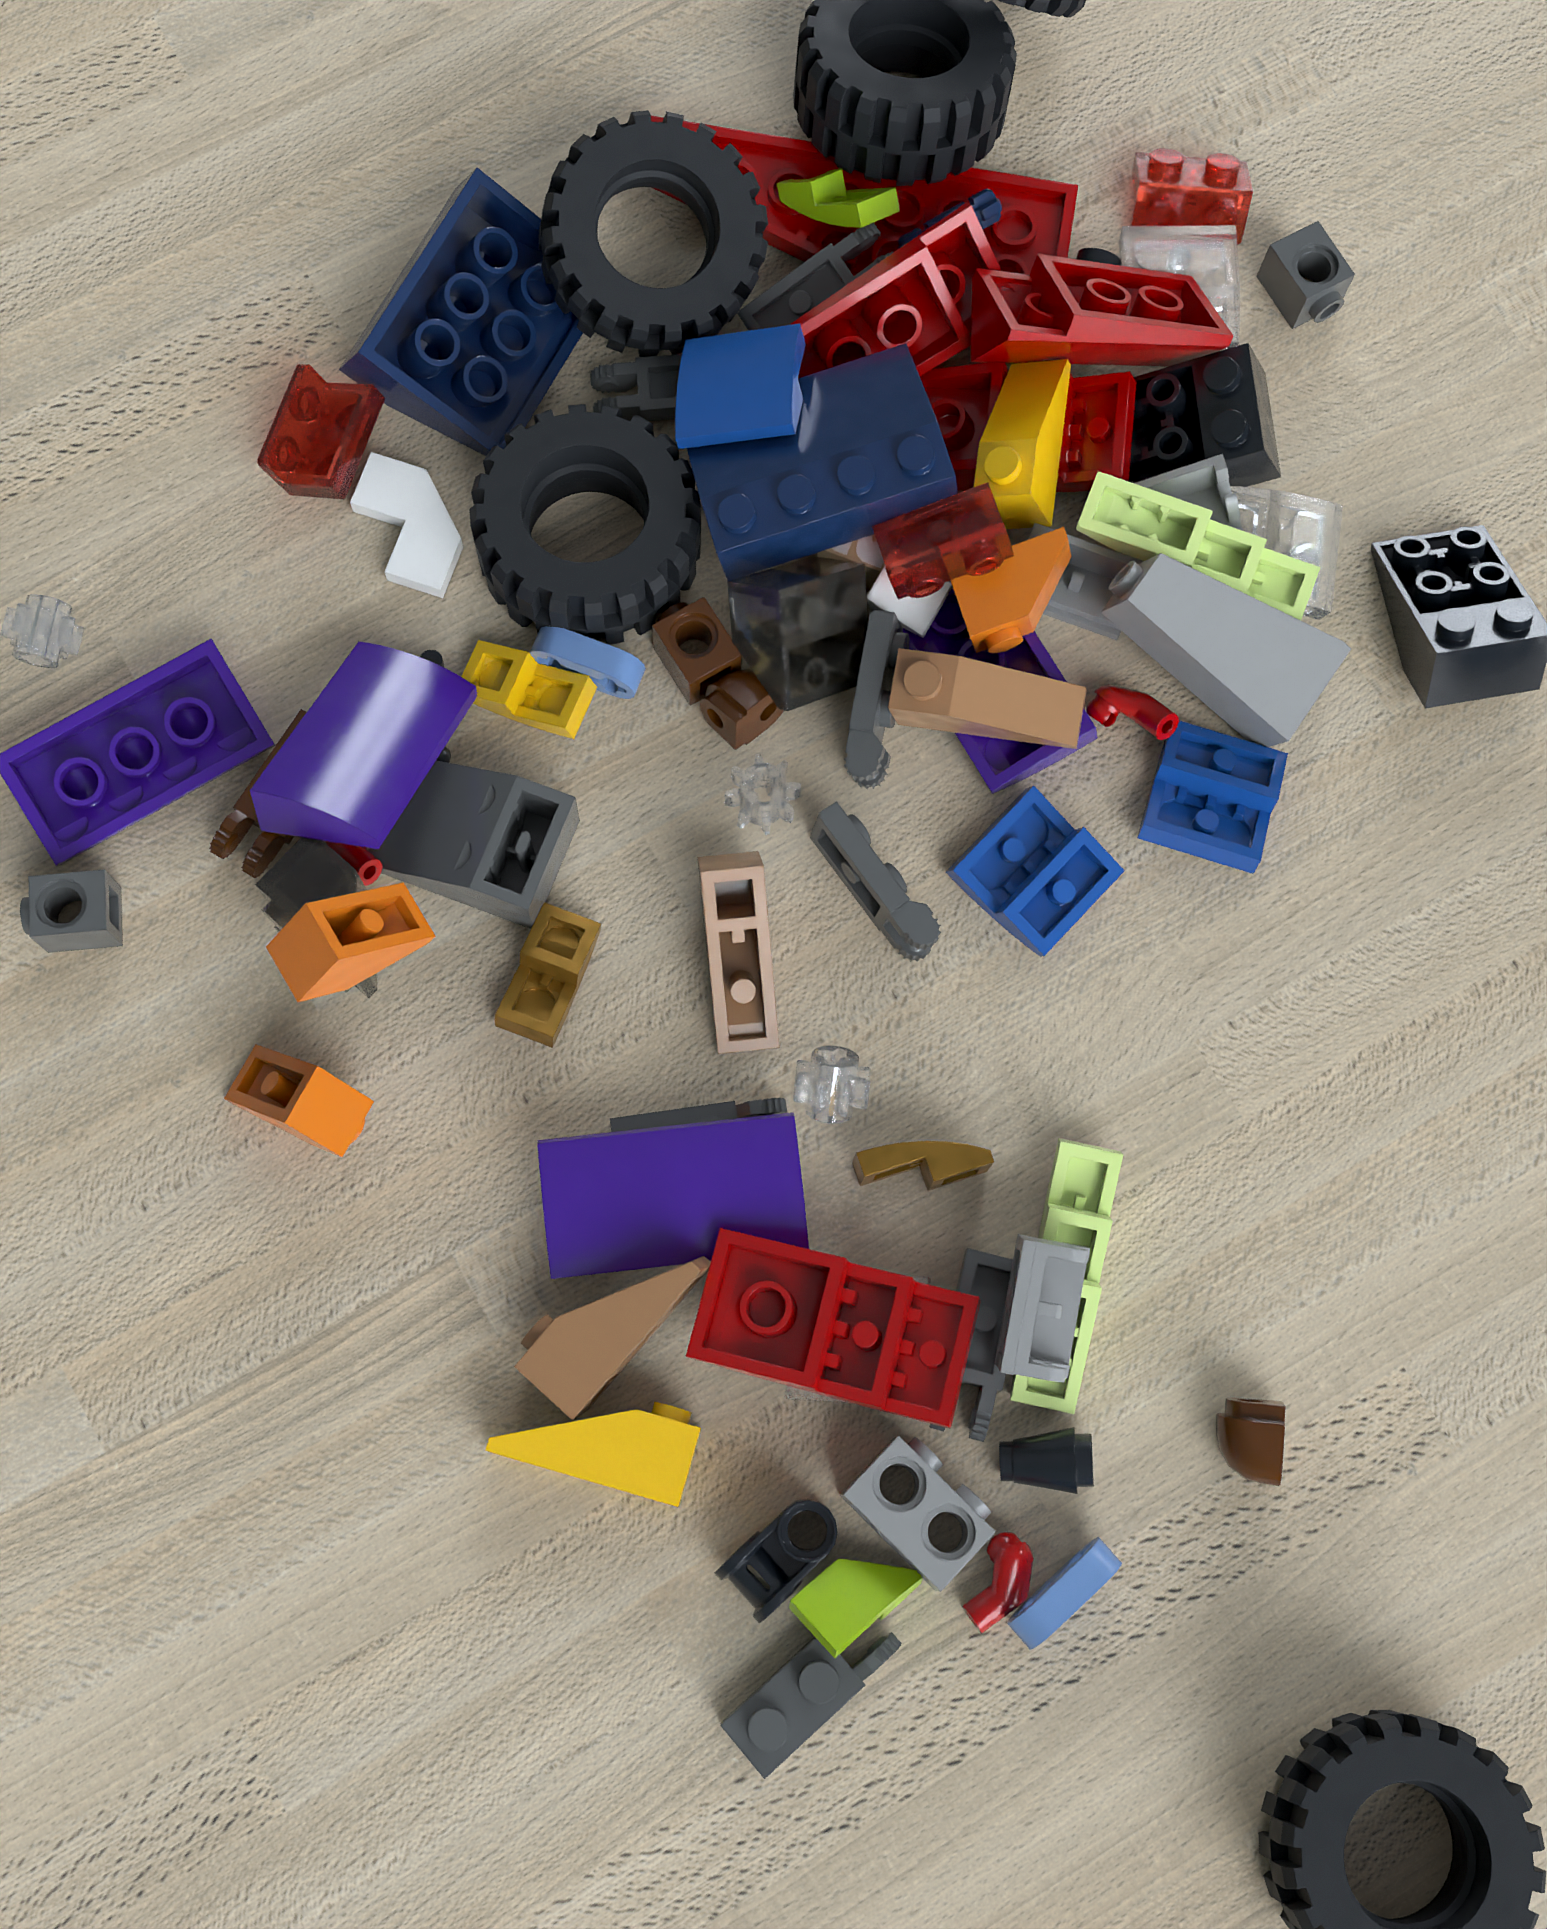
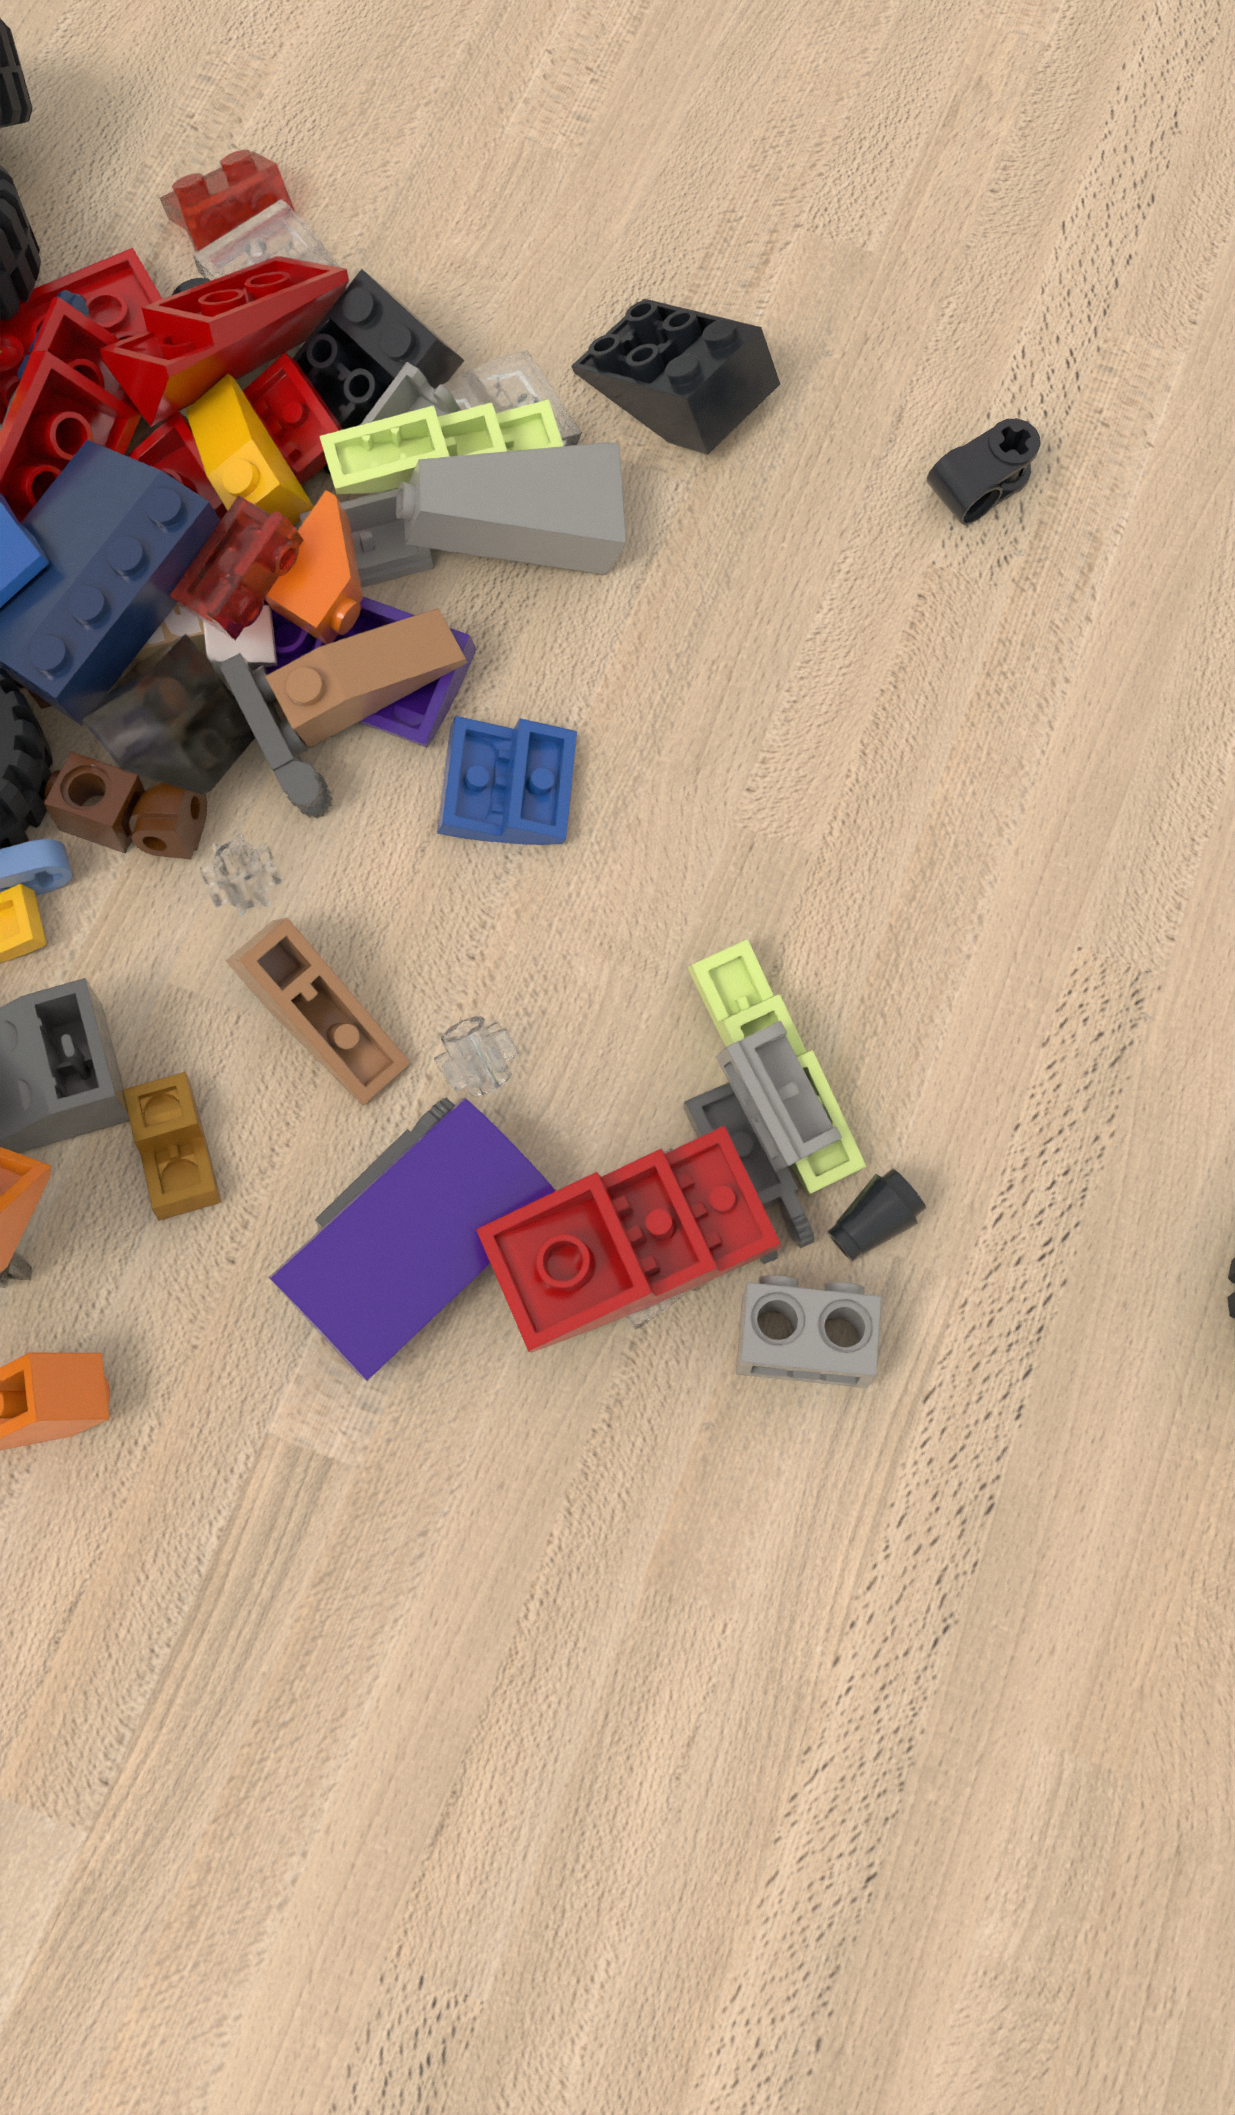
camera: 35 degrees left, 5 degrees down
yellow slope [485,1402,701,1507] -> none
medium nougat slope [514,1256,711,1420] -> none
black piece [714,1499,838,1623] -> none
dark grey hinge [720,1632,902,1779] -> none
lime slope [789,1558,923,1658] -> none
dark grey hinge [810,801,941,962] -> none
pearl gold slope [852,1141,994,1191] -> none
red arm [962,1532,1034,1634] -> none
medium blue beam [1007,1537,1122,1650] -> none
red arm [1086,684,1179,740] -> none
blue slope [1137,720,1288,874] -> none
reddish brown piece [1216,1397,1286,1486] -> none
dark grey brick [1256,221,1355,329] -> none

